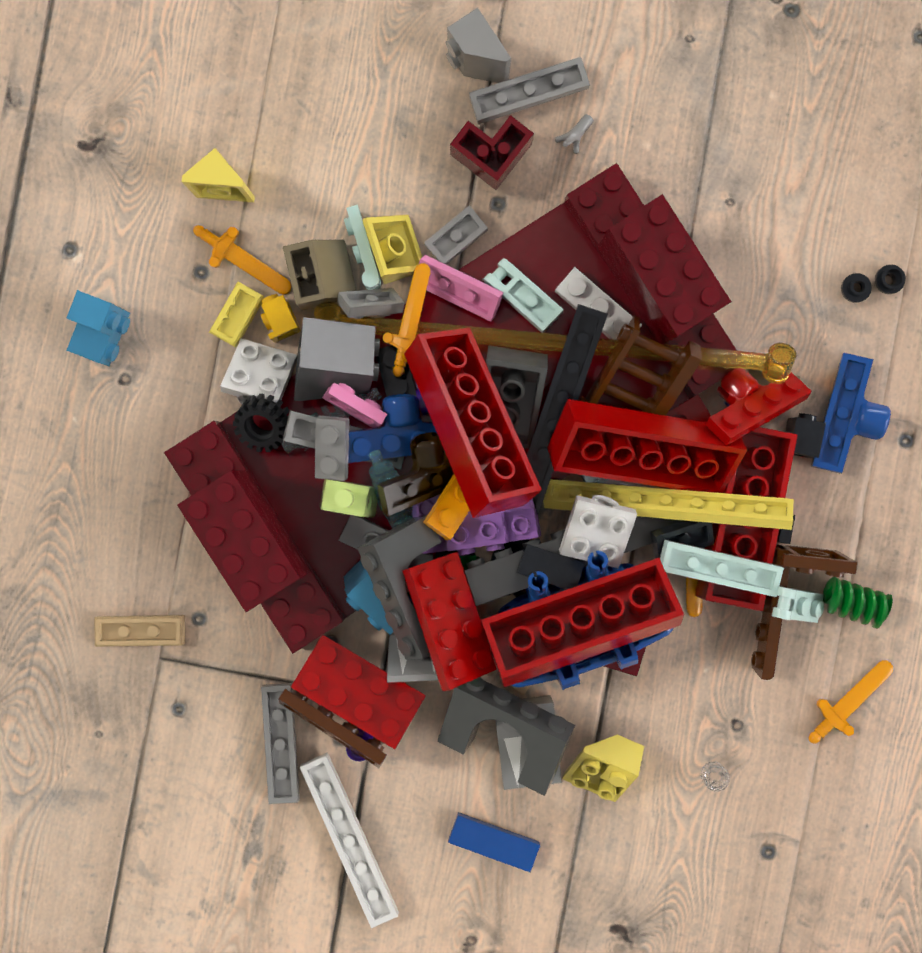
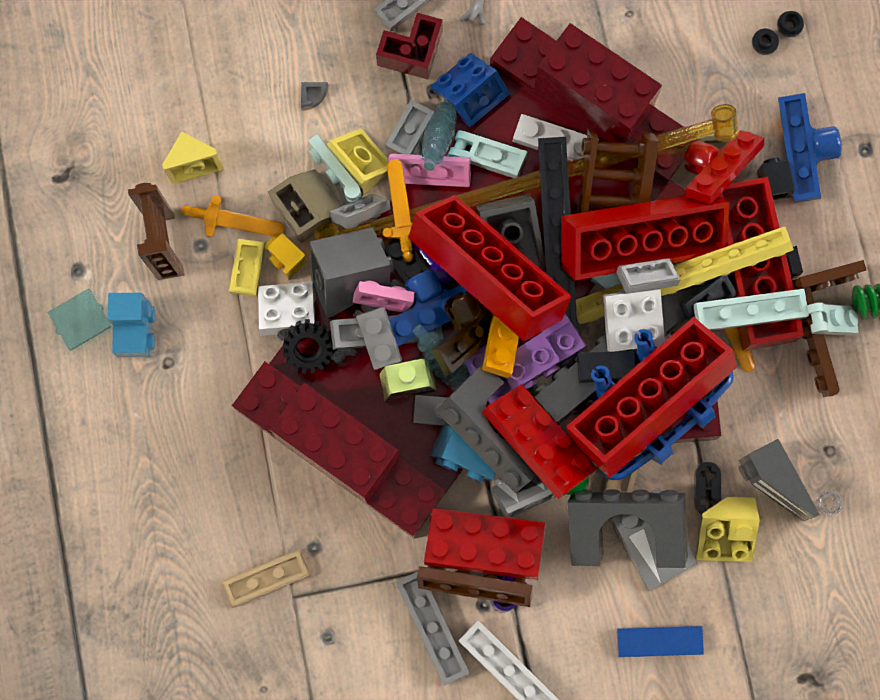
camera: 20 degrees left, 10 degrees down
none -> clear light blue piece [47,288,112,351]
none -> reddish brown fence [128,183,185,280]
none -> flat silver tile [301,82,329,111]
none -> clear light blue piece [421,99,457,171]
none -> blue bracket [431,53,510,127]
none -> light grey plate [616,258,680,294]
none -> black beam [694,462,721,515]
none -> dark grey slope [738,439,820,521]

